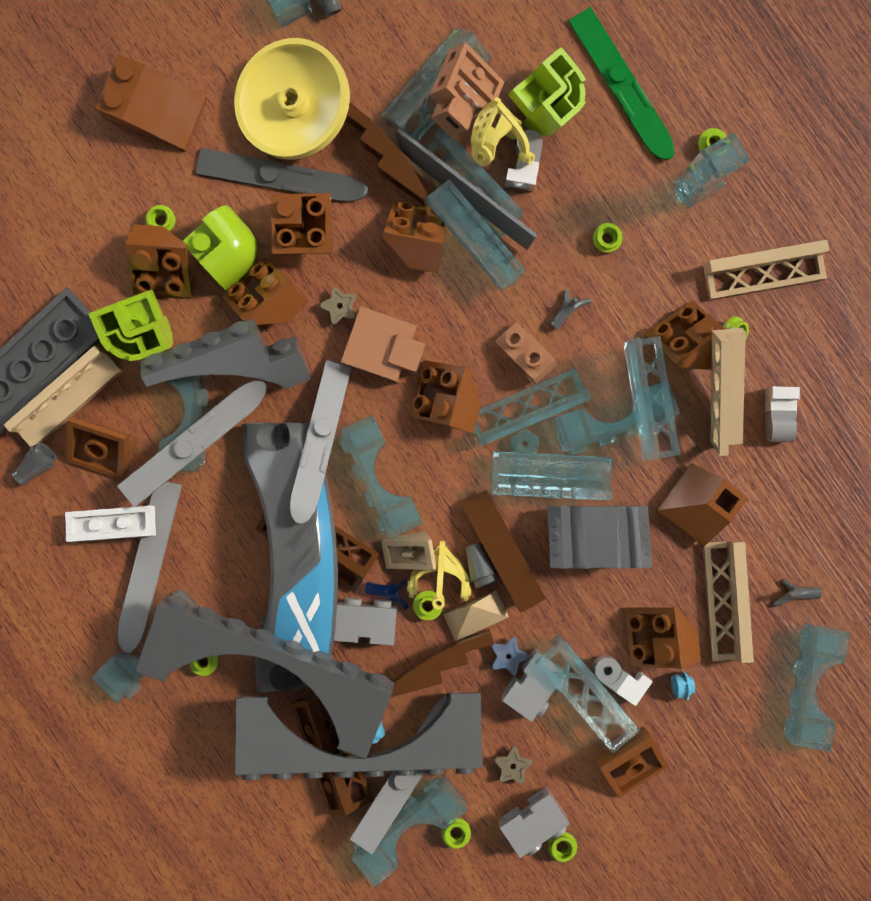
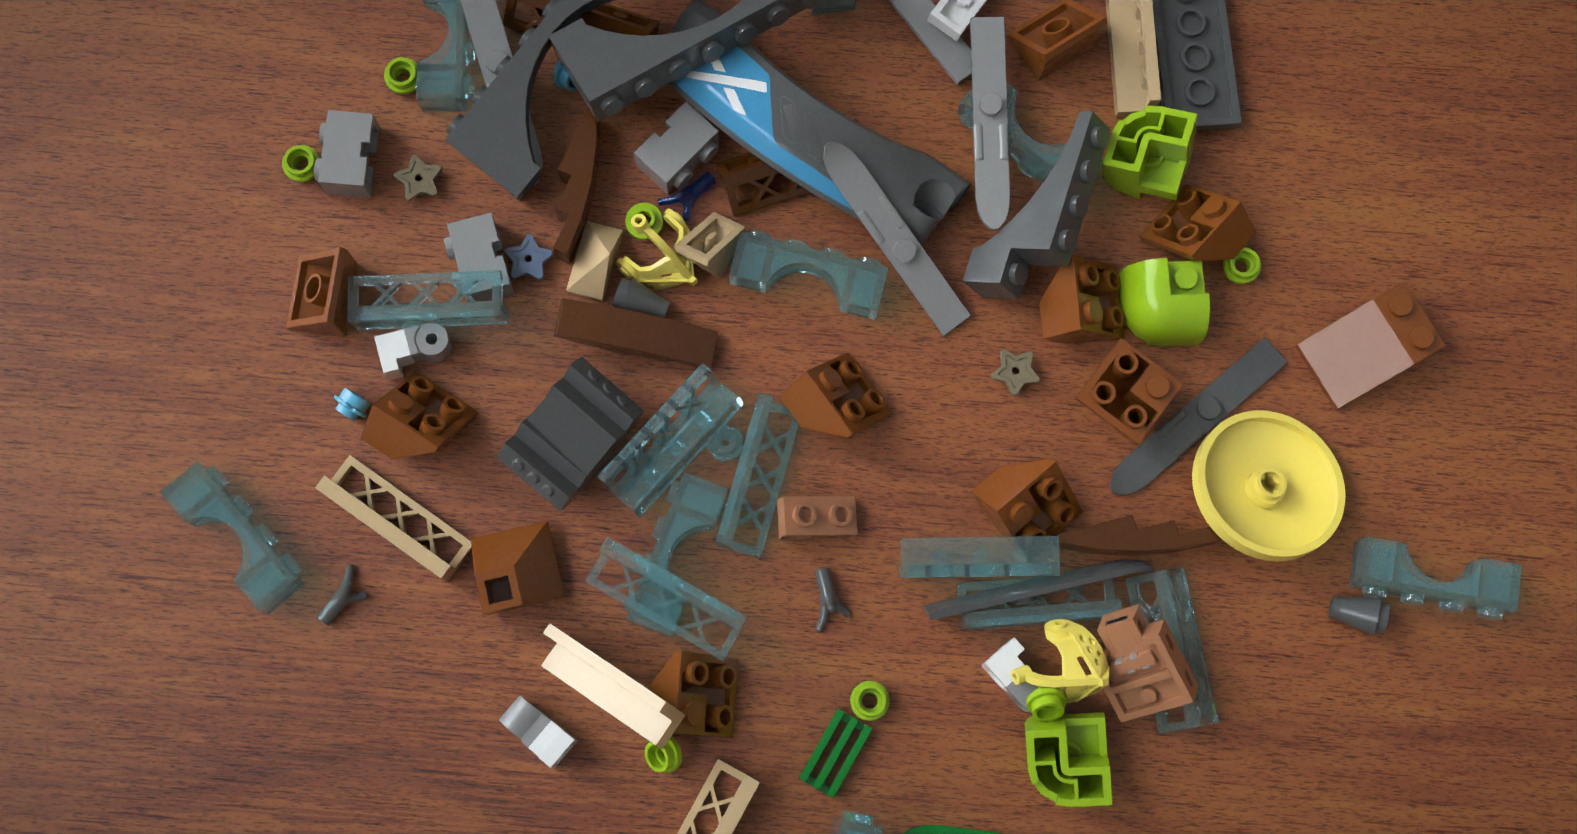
camera: 120 degrees right, 10 degrees down
nougat piece [341,306,426,383] -> none
none -> green tile [799,709,872,798]
none -> lime plate [1026,686,1067,722]

